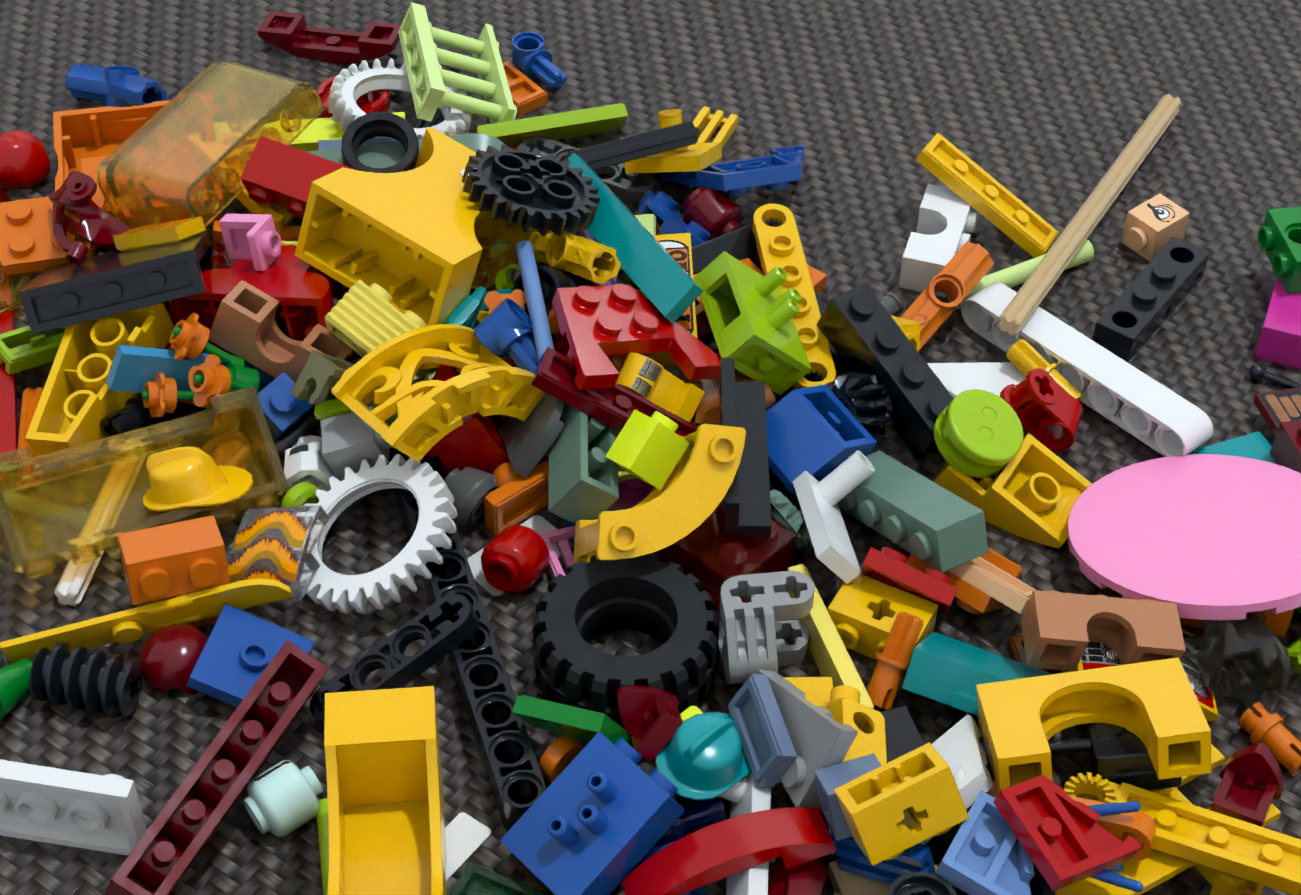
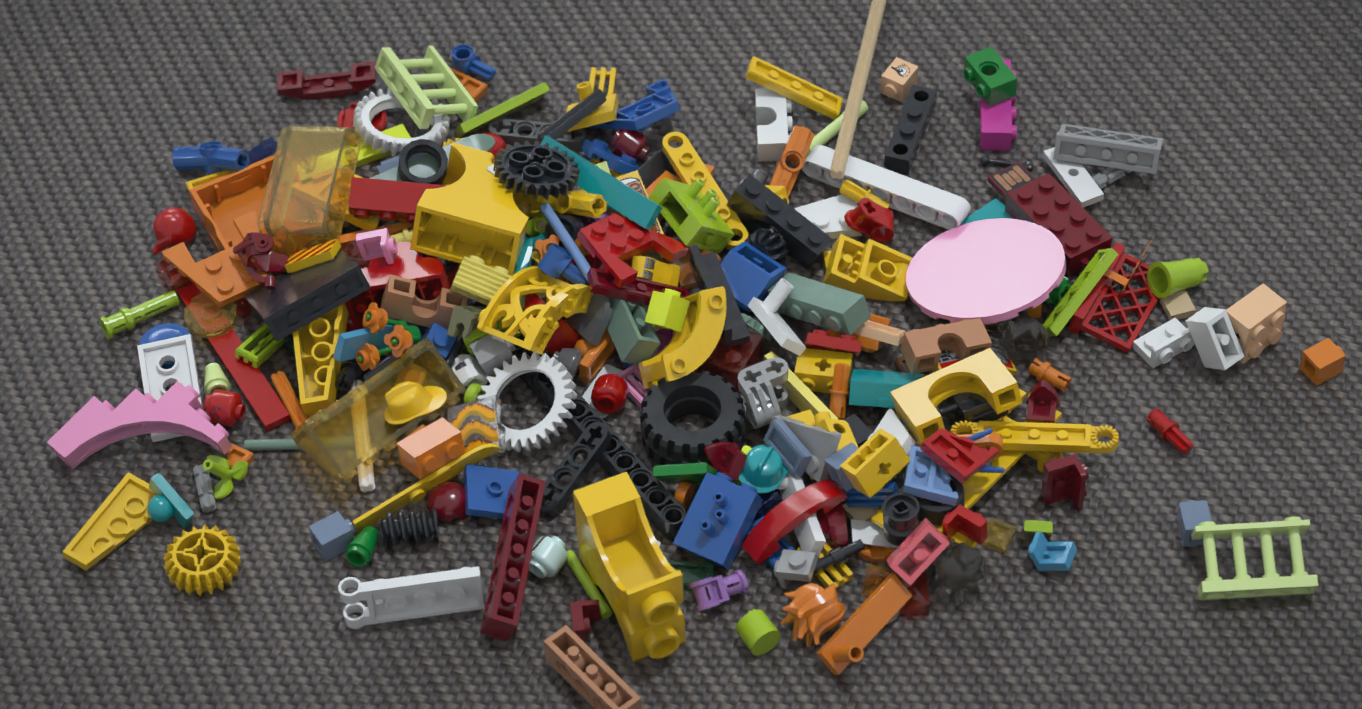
camera: 15 degrees left, 5 degrees up
lime head [934,389,1024,478] -> none

